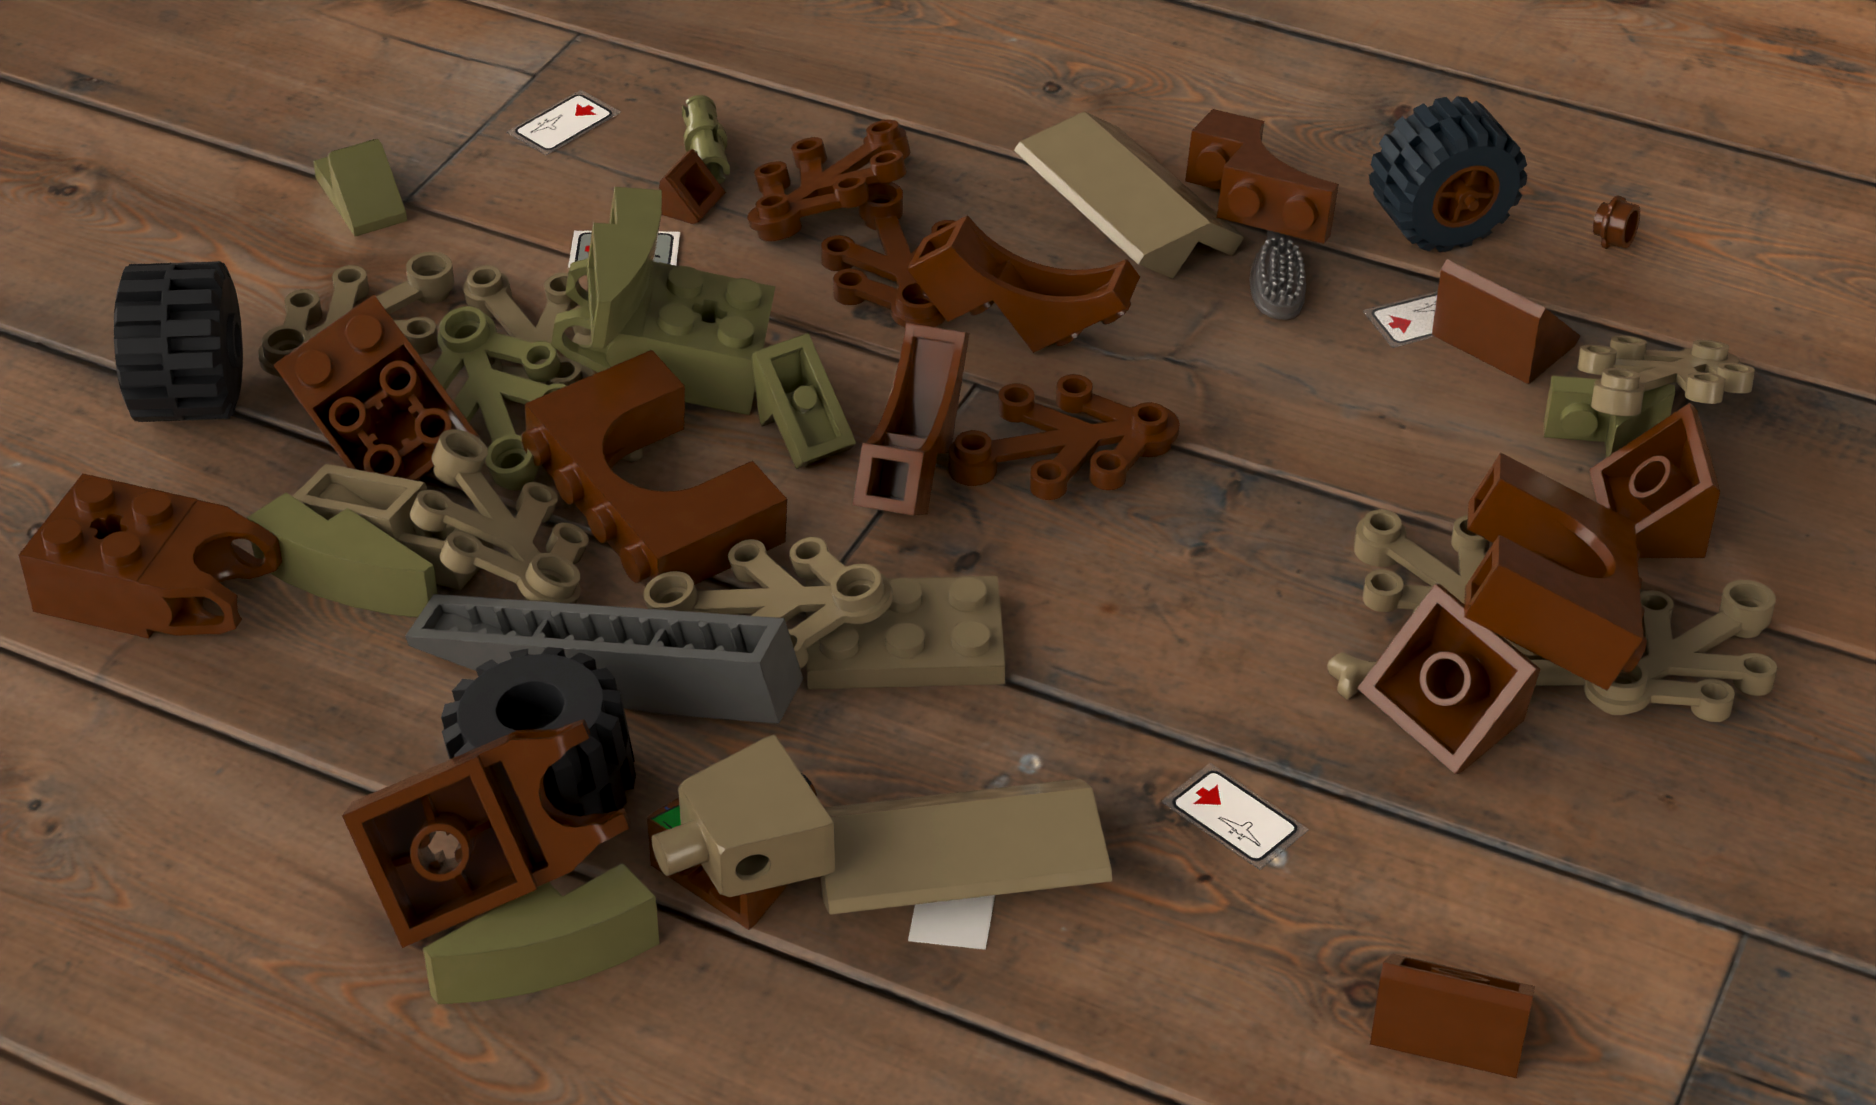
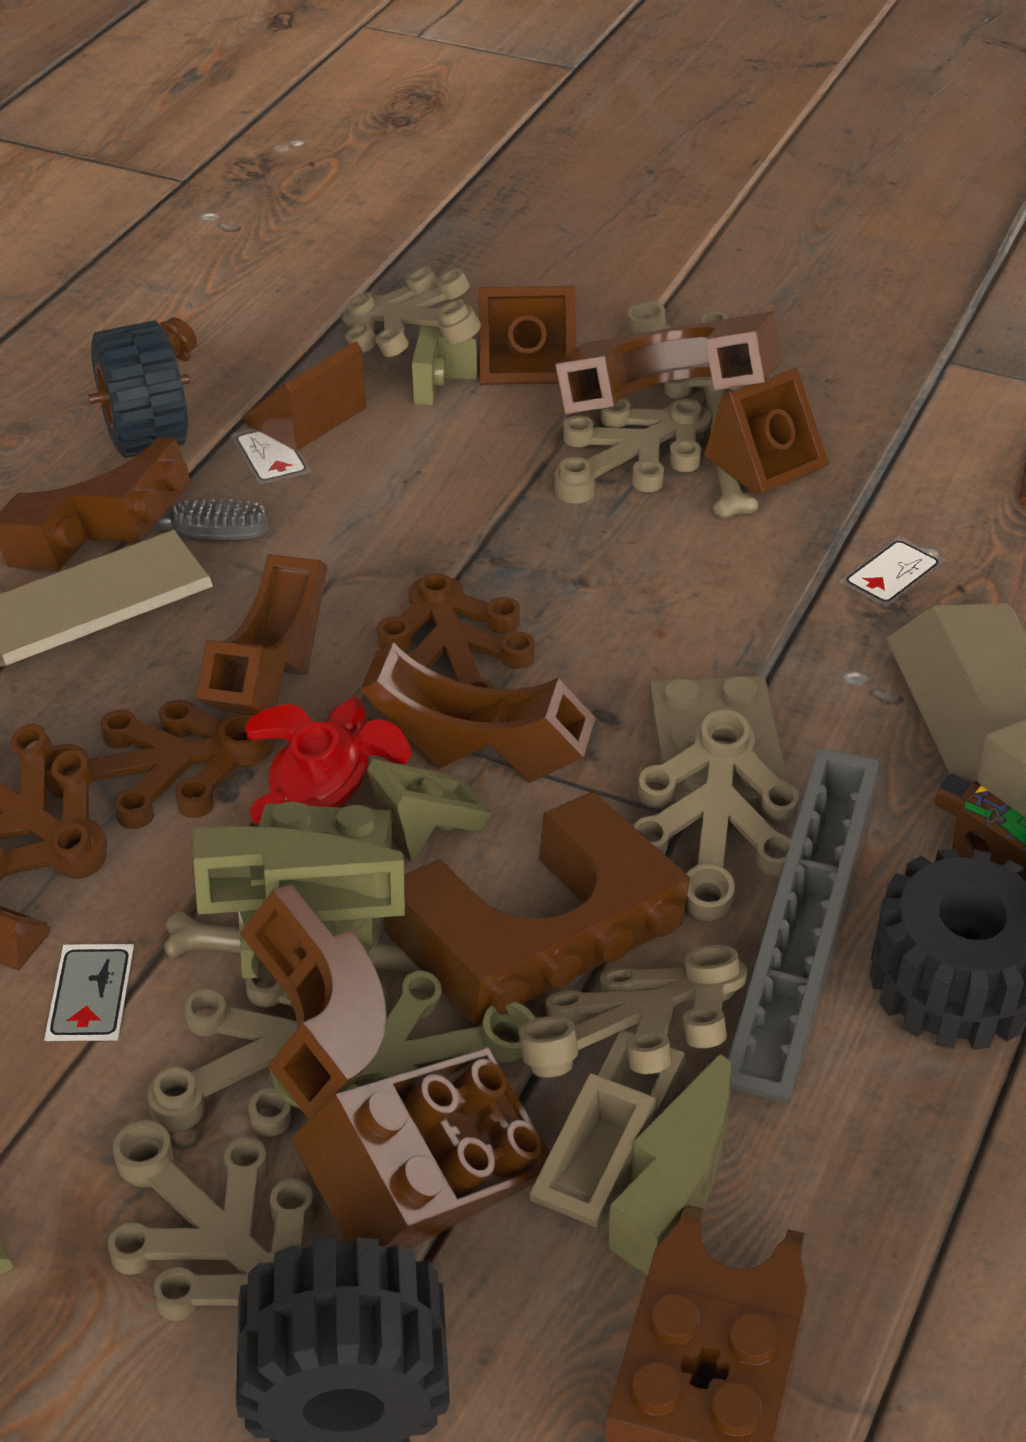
camera: 90 degrees left, 0 degrees up
none -> reddish brown arch [240,884,386,1120]
none -> red animal [245,696,411,824]

